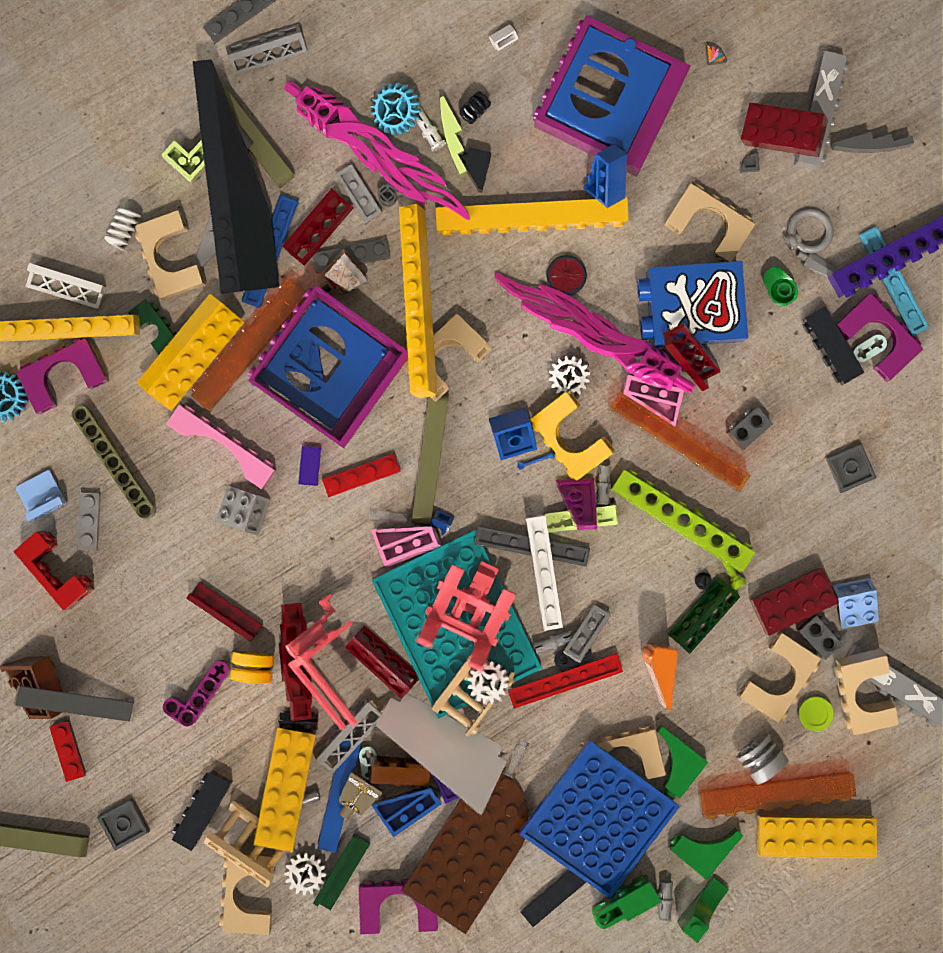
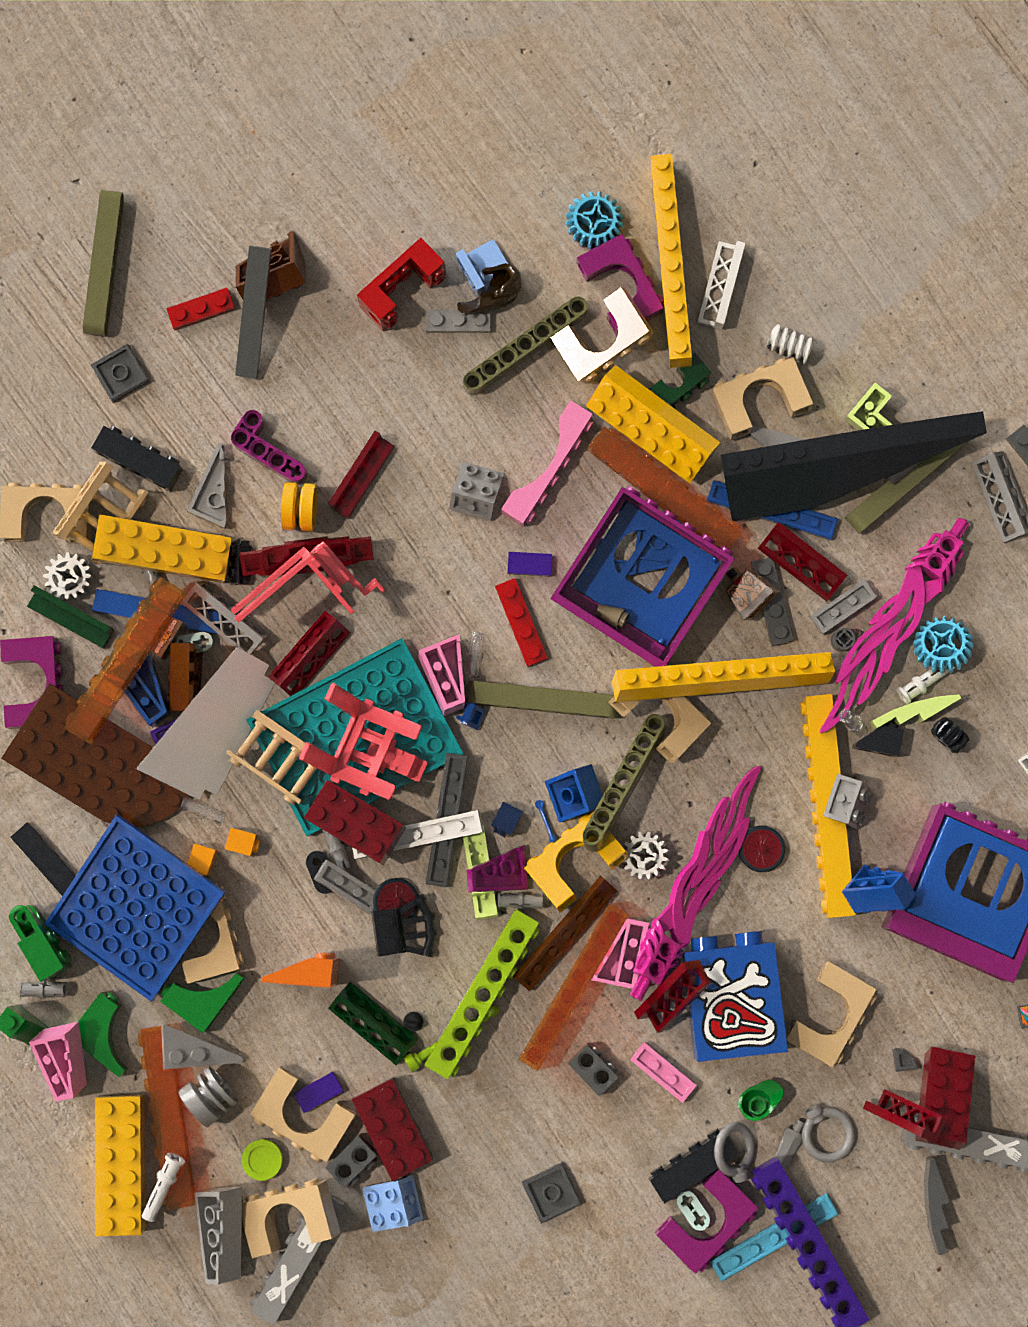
camera: 90 degrees right, 5 degrees down
white gear [468,662,510,704] -> none
red plate [508,653,623,709] -> none
none -> bright pink wedge [29,1022,87,1101]
none -> clear orange brick [64,577,186,744]
none -> white pin [141,1153,185,1222]
none -> light grey wing [161,1025,243,1069]
none -> light grey wing [186,442,227,529]
none -> light orange brick [187,844,218,876]
none -> light grey wedge [194,1187,242,1285]
none -> light orange brick [225,828,261,857]
none -> dark purple tile [293,1071,344,1113]
none -> dark red brick [304,780,406,866]
none -> black plate [371,894,437,958]
none -> dark red wheel [373,878,418,918]
none -> dark brown hair [457,263,522,316]
none -> dark blue brick [491,802,523,837]
none -> reddish brown plate [513,876,617,991]
none -> arch [551,288,654,383]
none -> olive beam [582,714,665,852]
none -> dark tan cone [595,604,630,630]
none -> bright pink plate [630,1042,697,1103]
none -> light grey piece [714,1122,754,1183]
none -> light grey bracket [823,774,872,830]
none -> clear pin [839,709,868,738]
none -> dark red fence [863,1089,947,1144]

